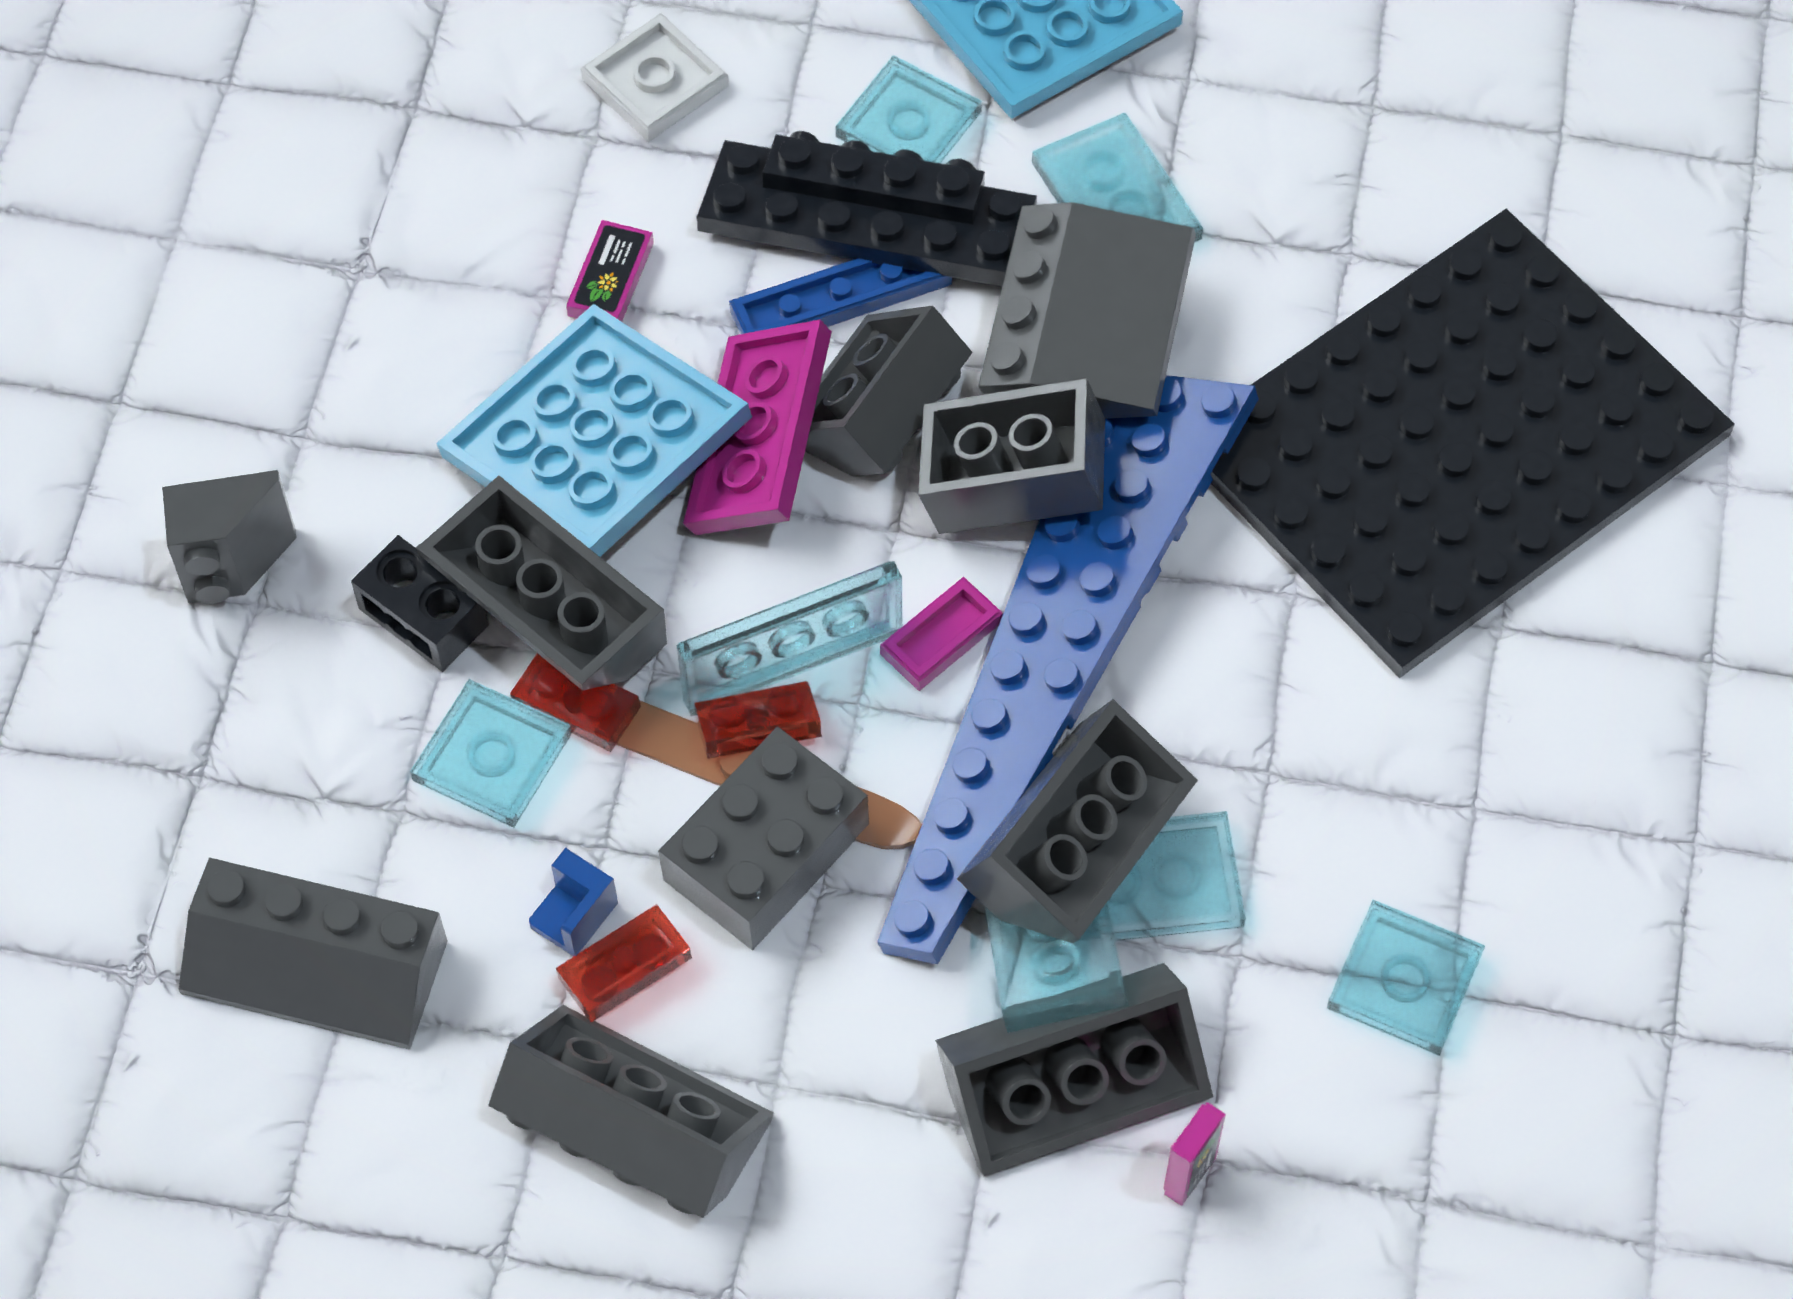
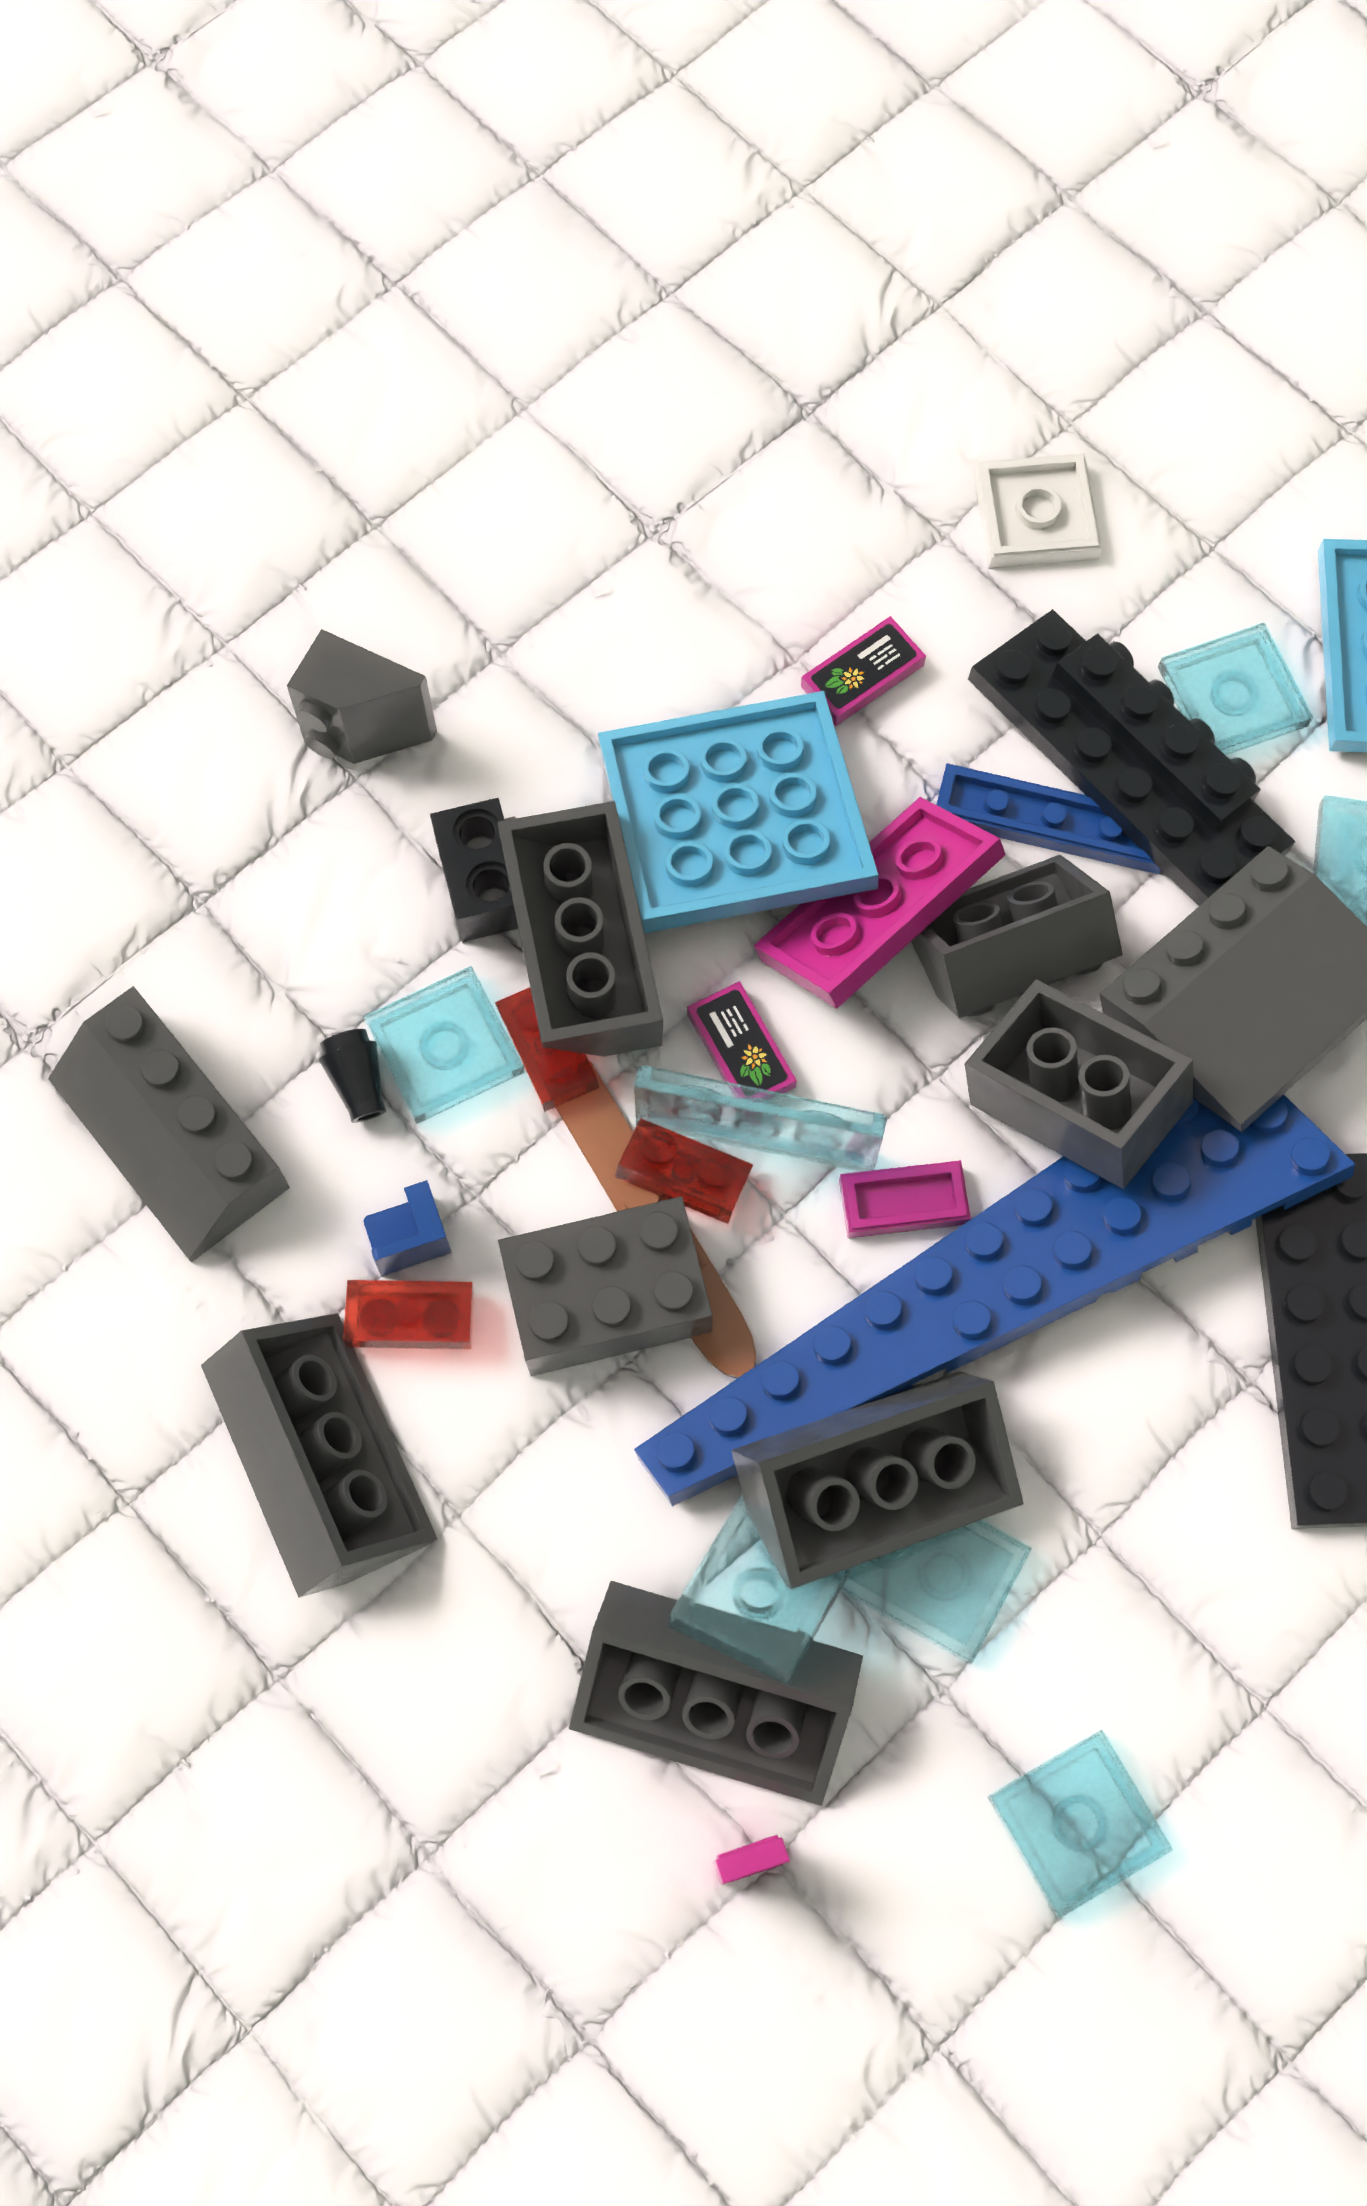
camera: 35 degrees right, 10 degrees up
none -> black cone [319,1029,386,1123]
none -> tile [687,981,797,1114]

